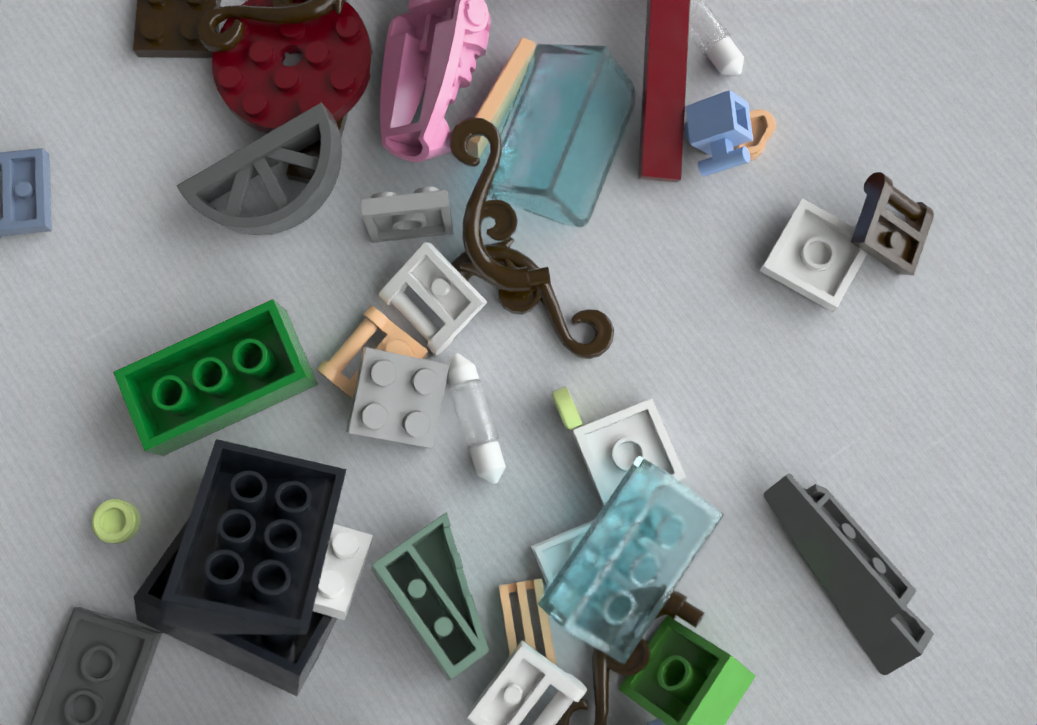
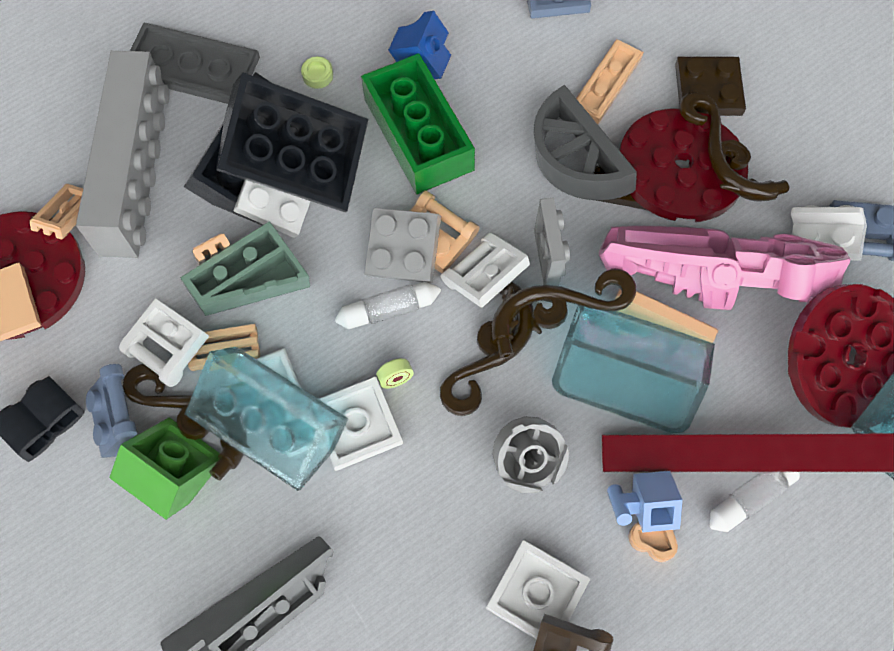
camera: 90 degrees right, 10 degrees down
none -> light nougat tile [192,233,230,265]
none -> blue brick [388,10,451,79]
none -> light grey cylinder [492,416,569,493]
none -> light nougat tile [576,39,644,124]

